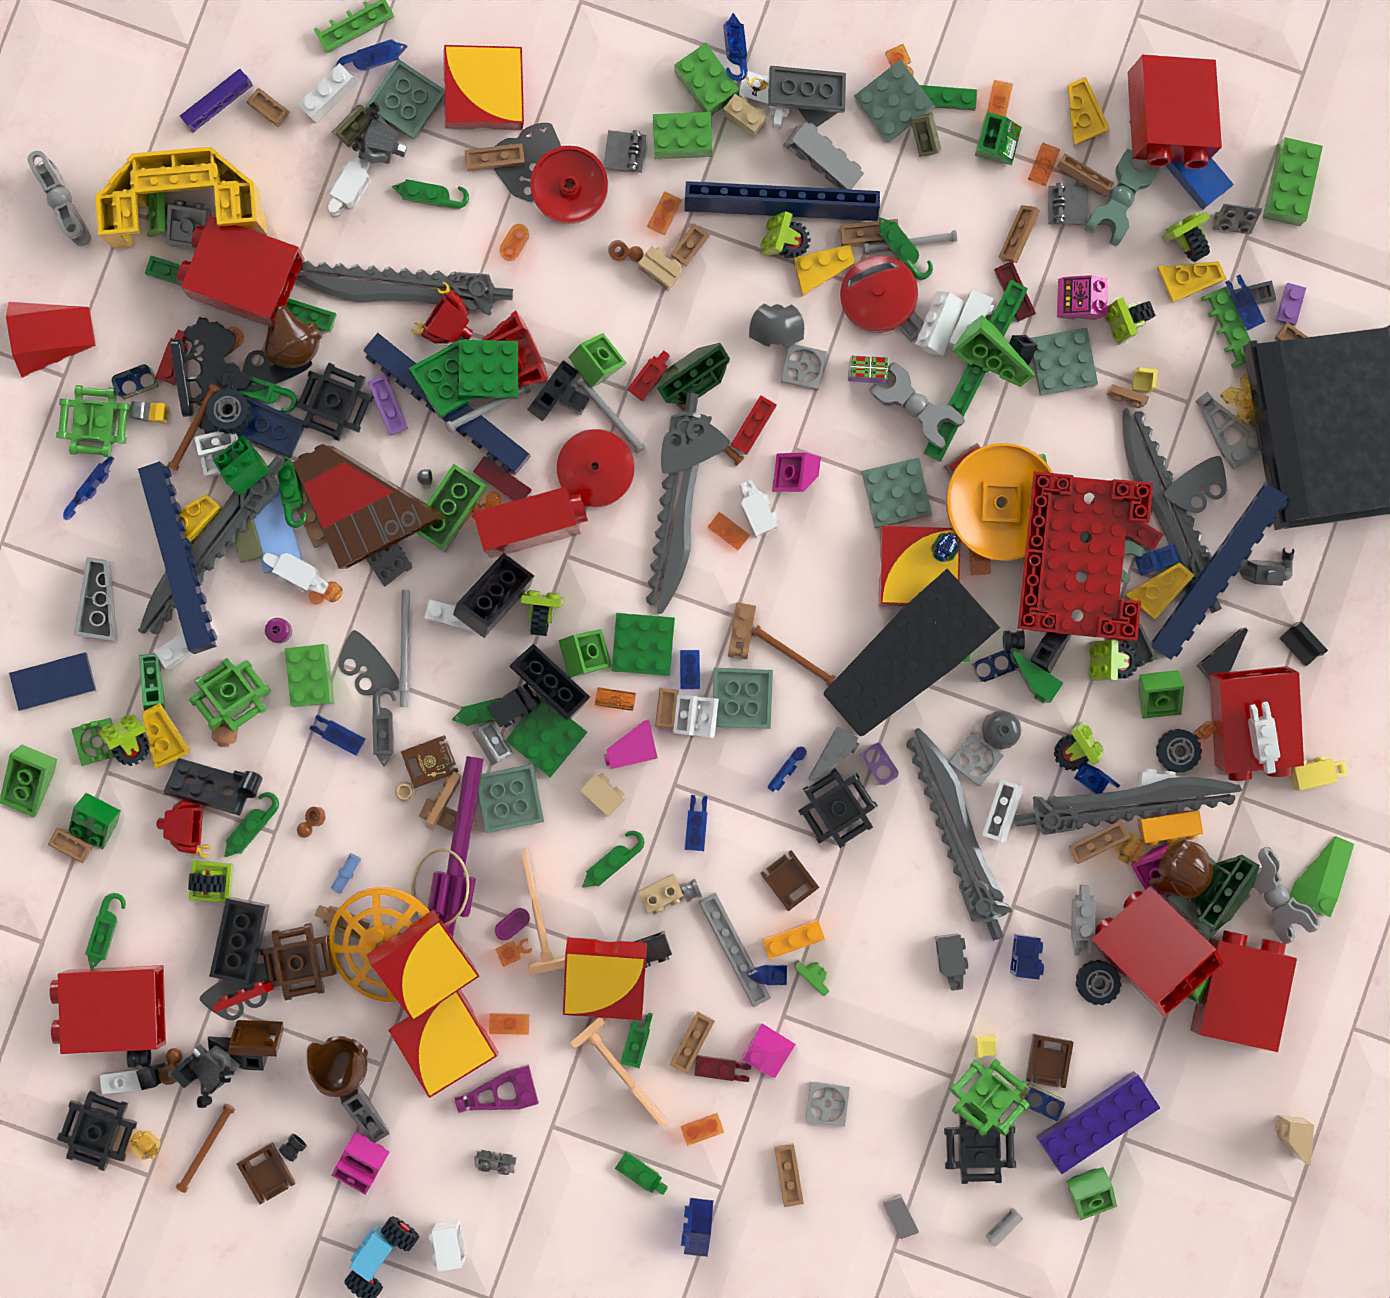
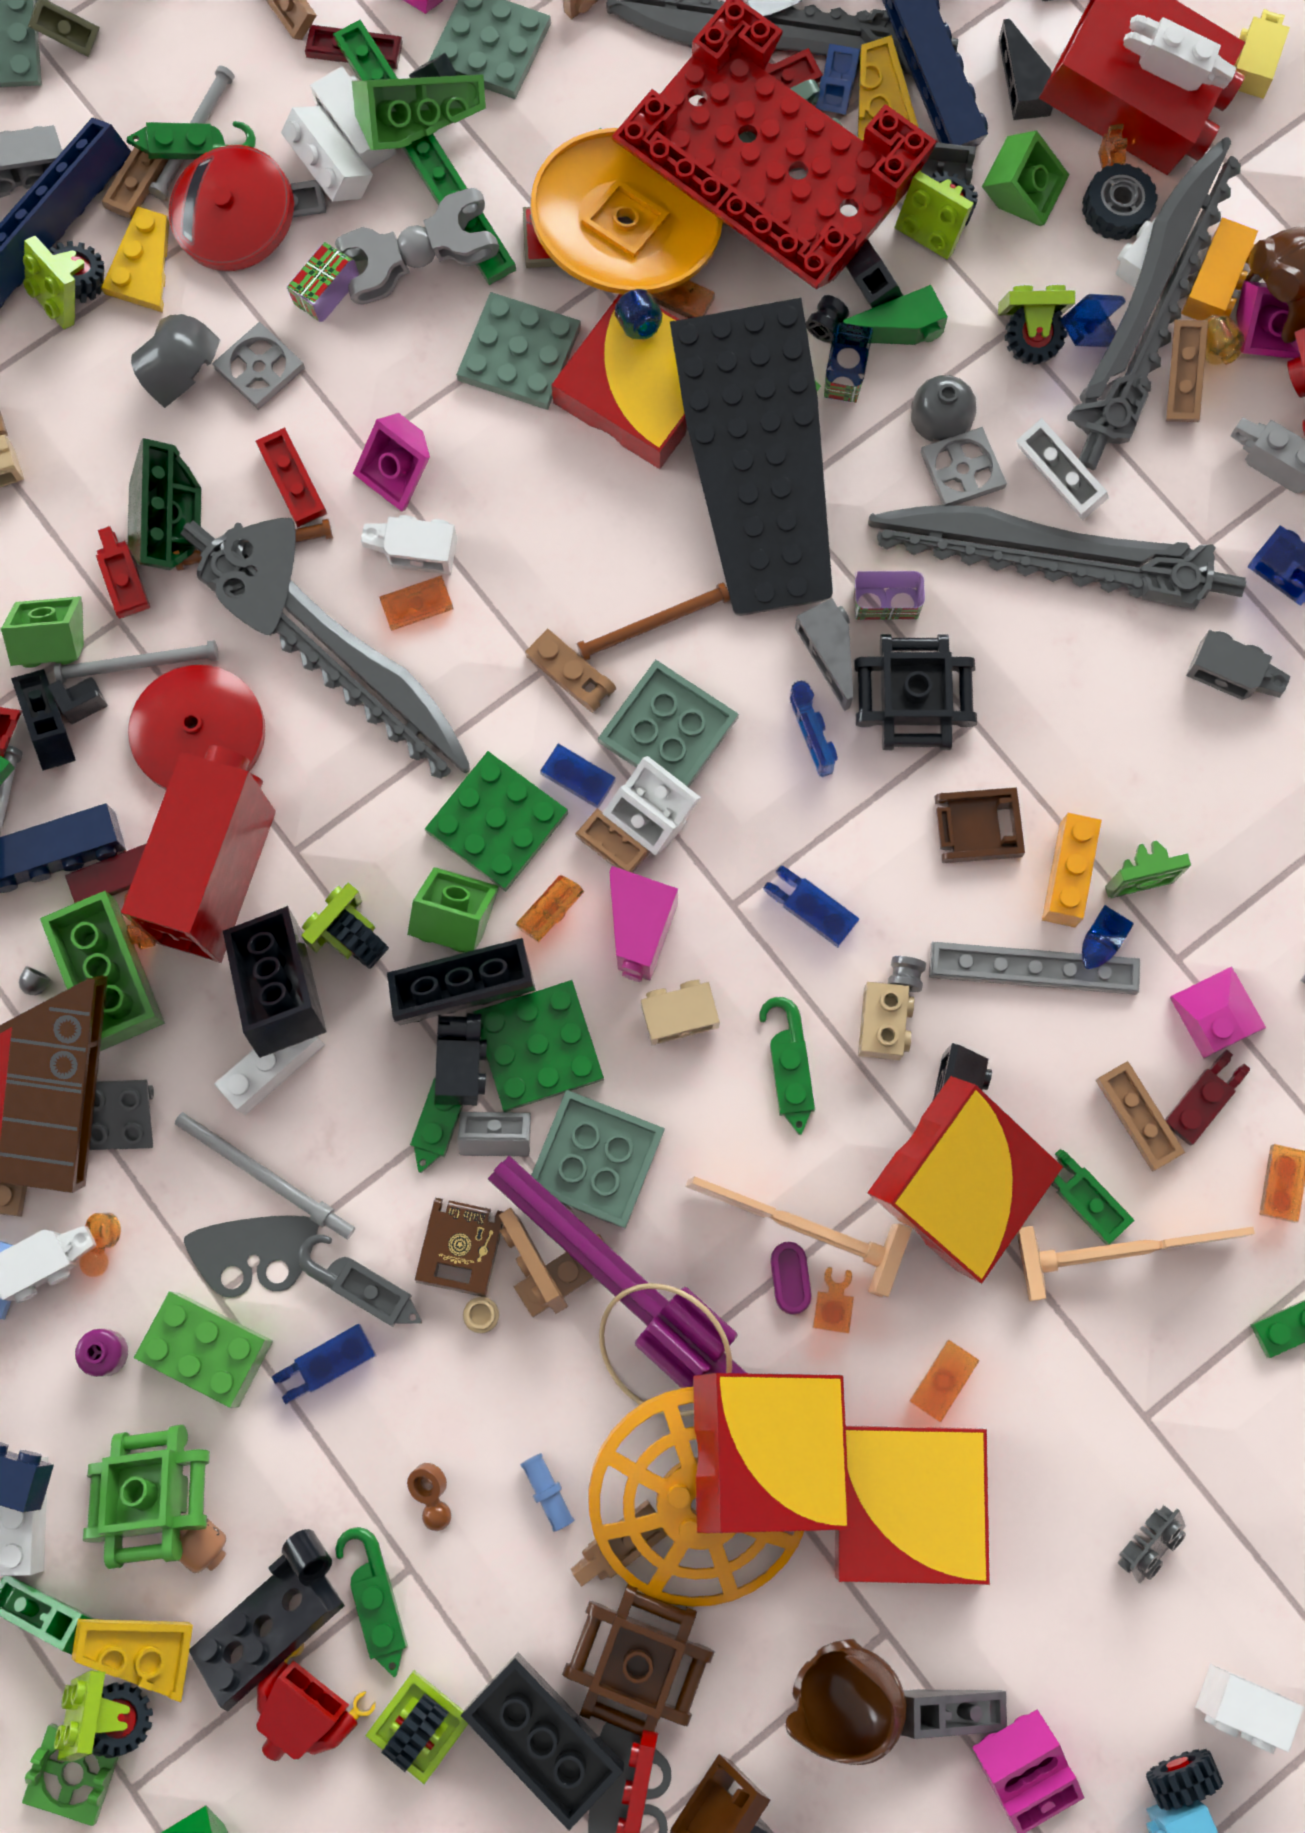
camera: 50 degrees left, 10 degrees down
magenta plate [455,1065,539,1113] -> none

